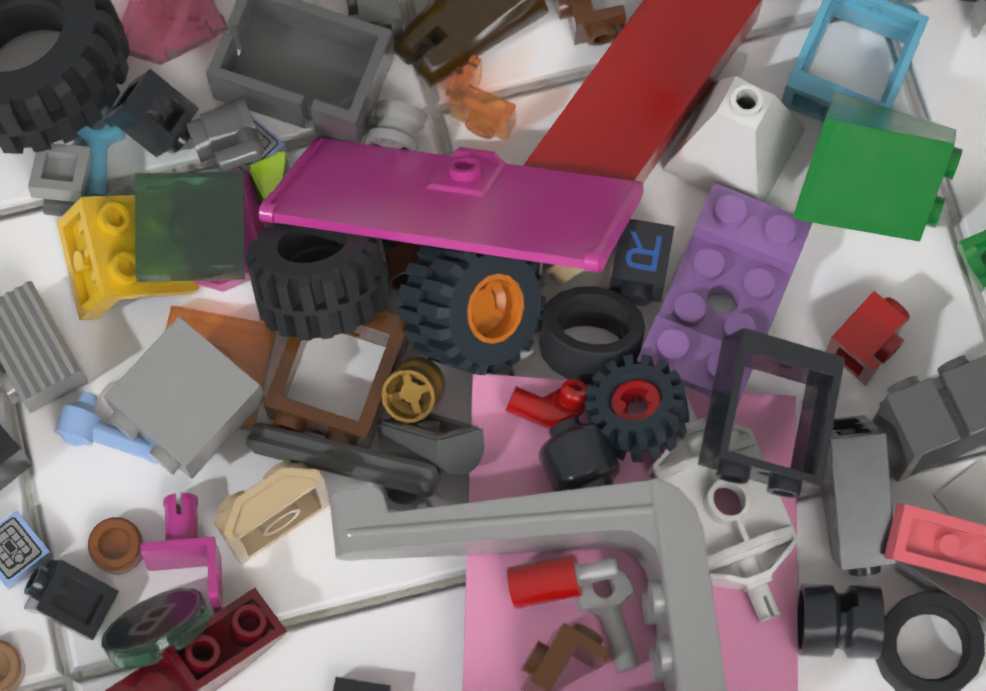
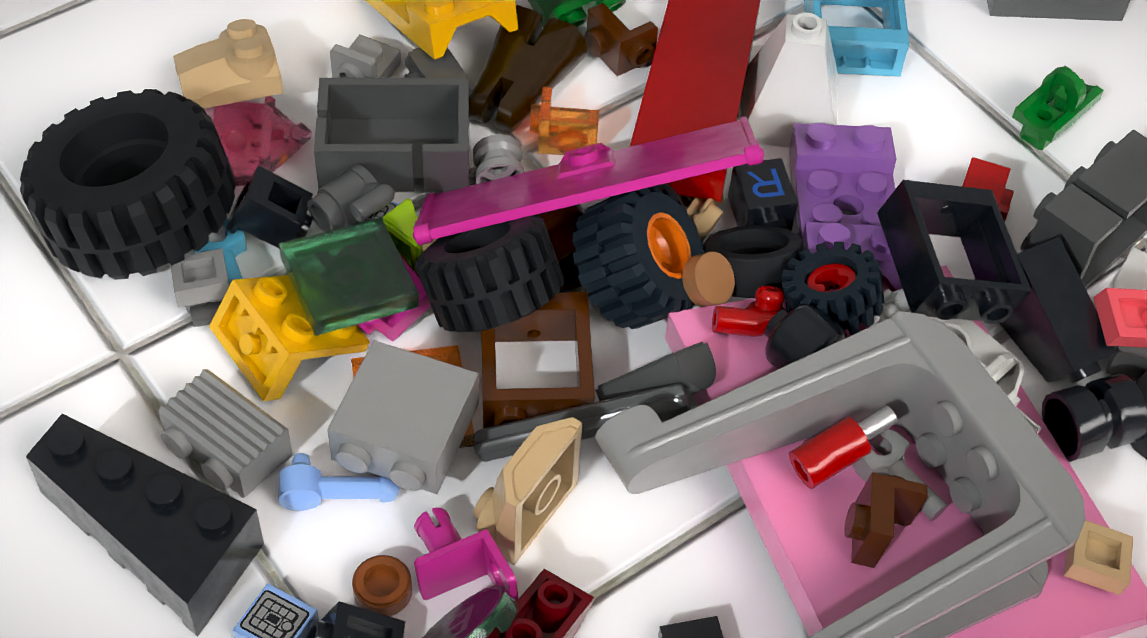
camera: 25 degrees left, 20 degrees down
pearl gold wheel [381,357,445,423] -> none
green slope [792,91,963,242] -> none
none -> medium nougat tile [682,252,735,307]

